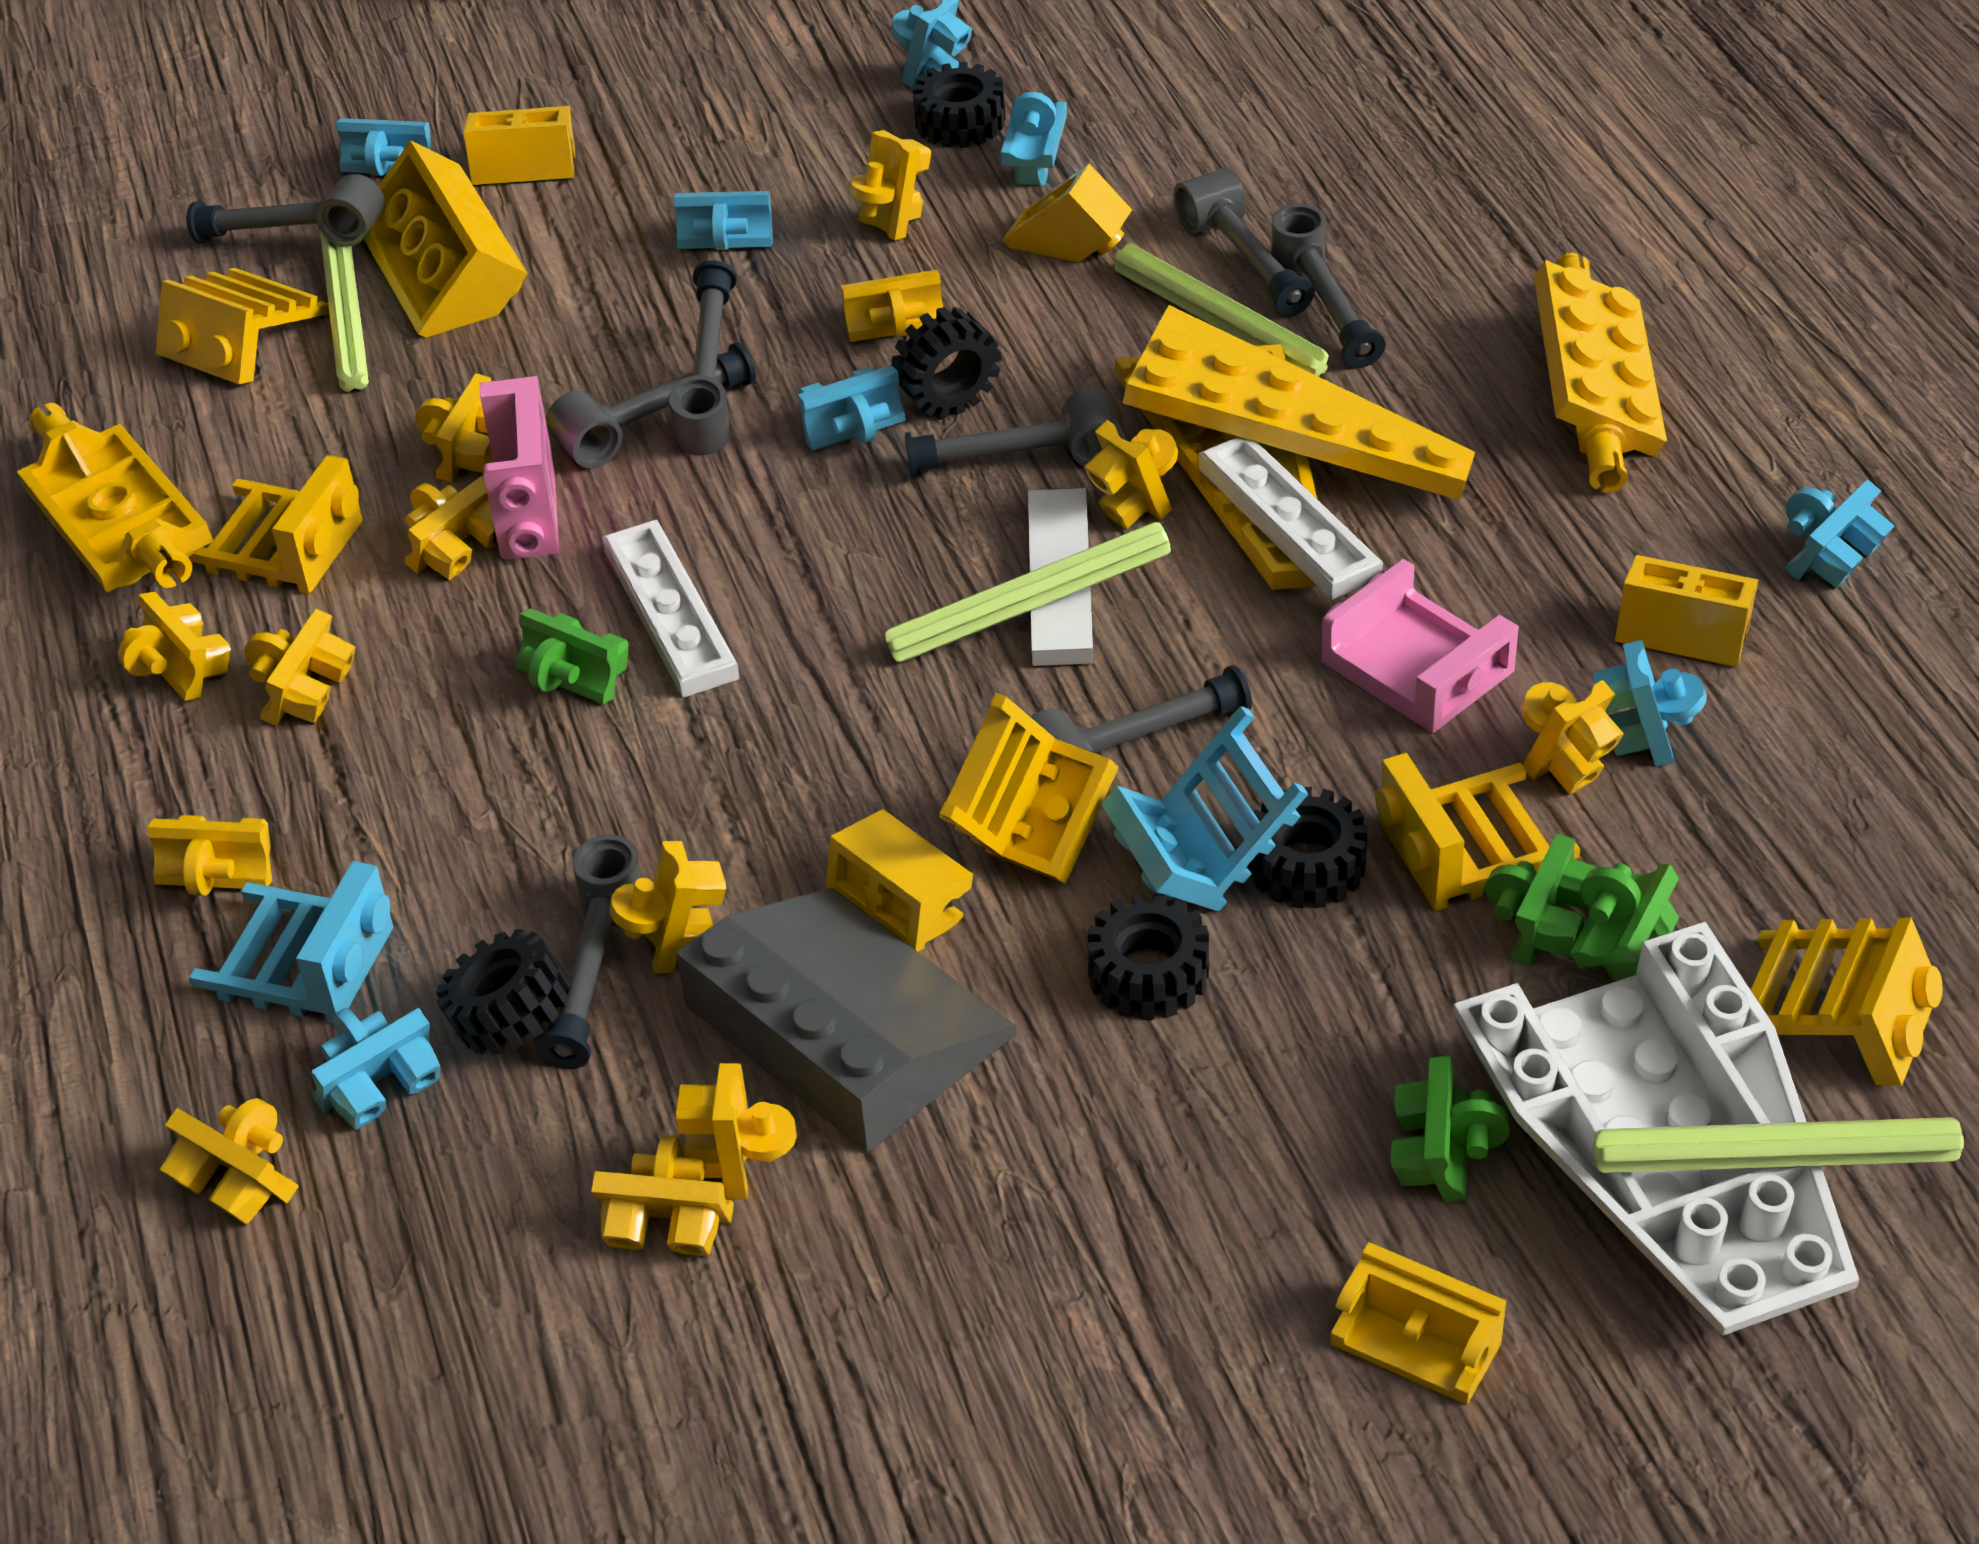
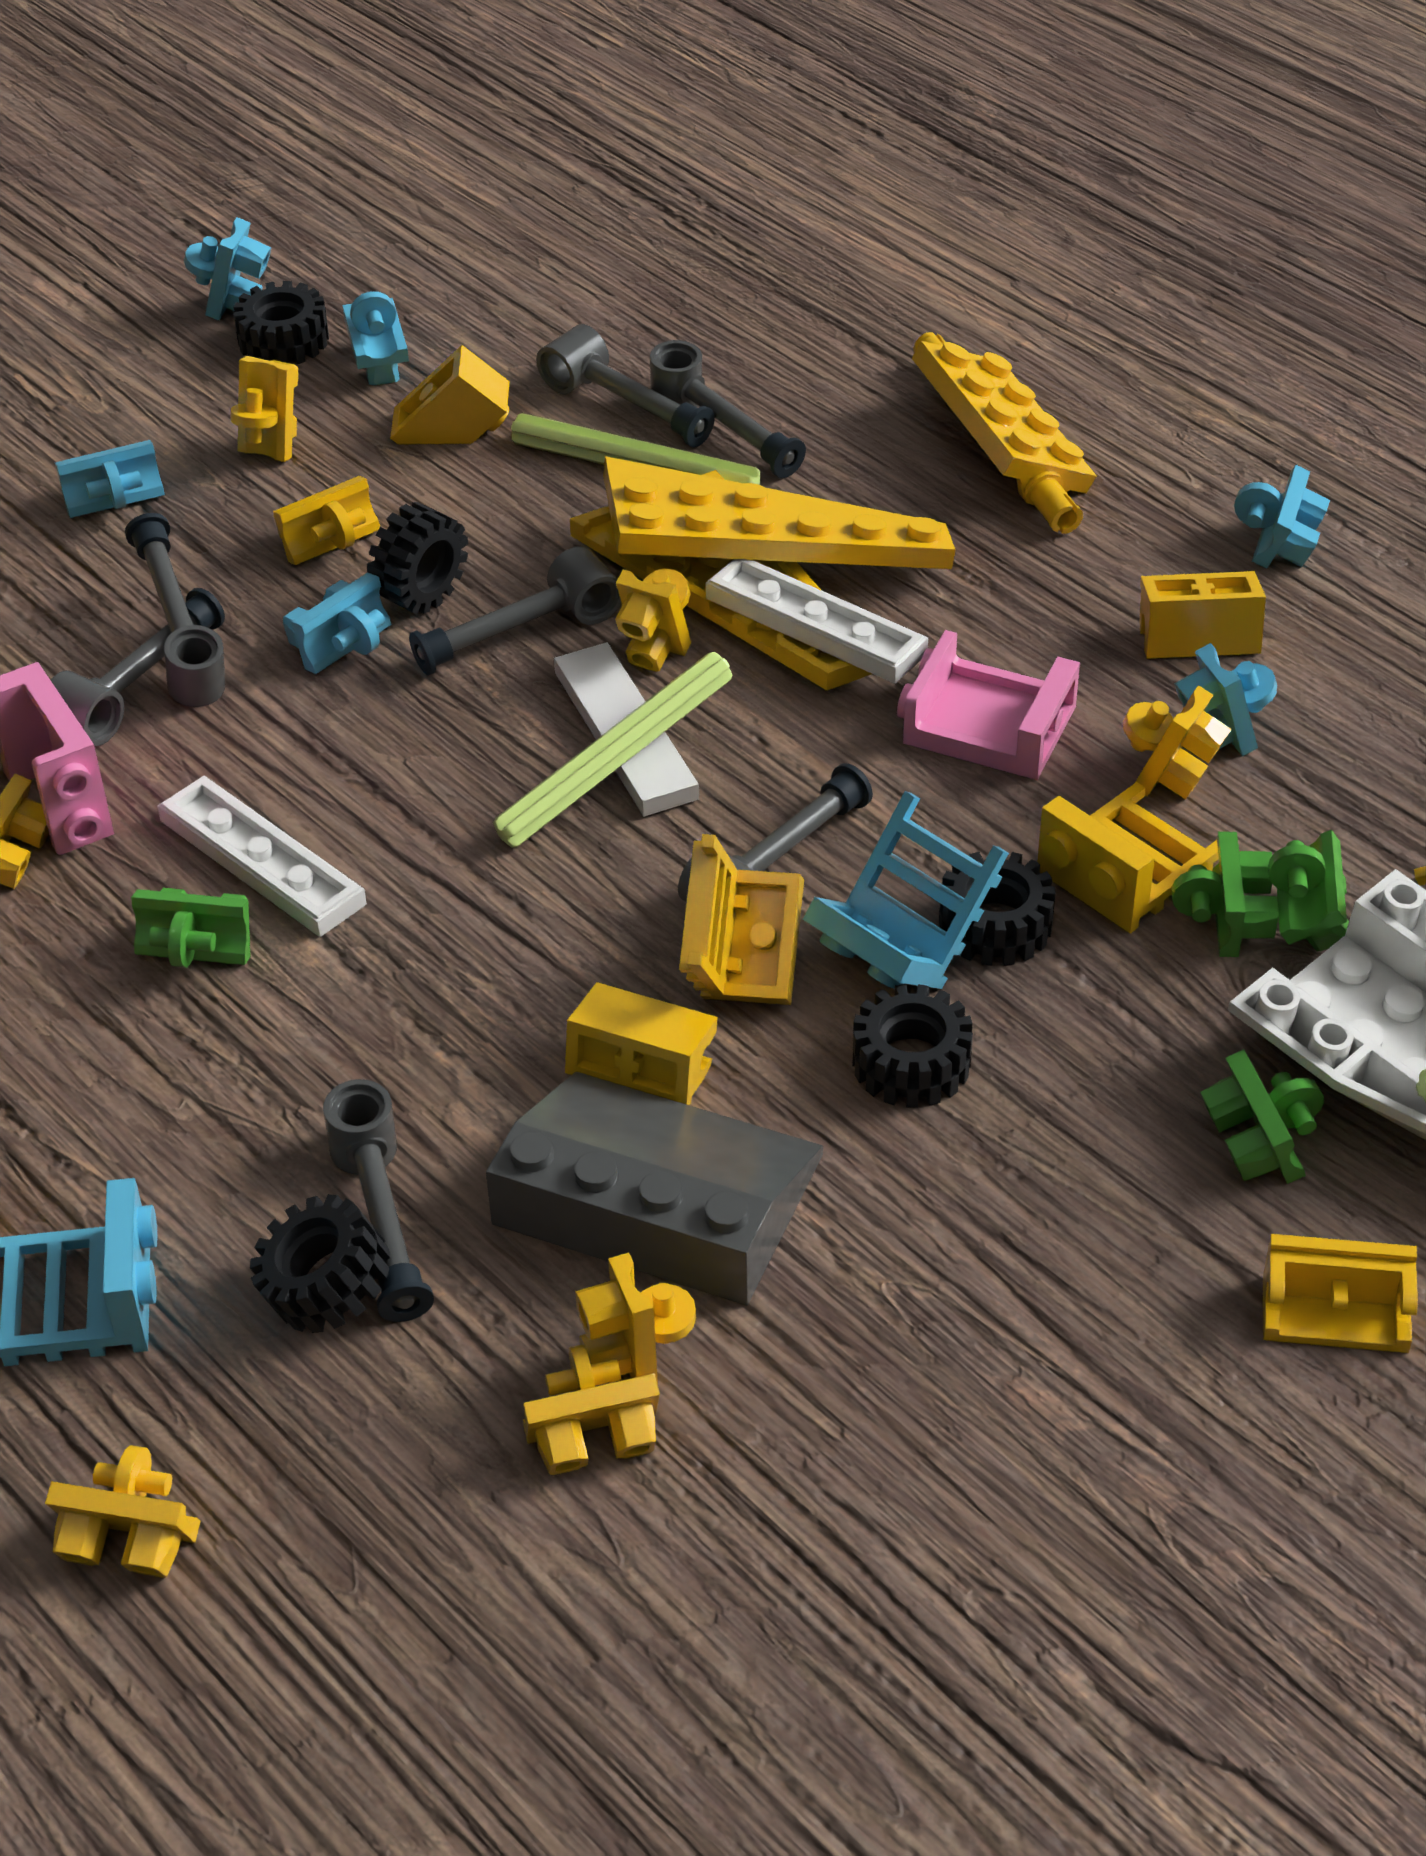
camera: 25 degrees left, 0 degrees up
medium azure hips [312,1008,440,1130] -> none
yellow hips [609,841,726,974] -> none

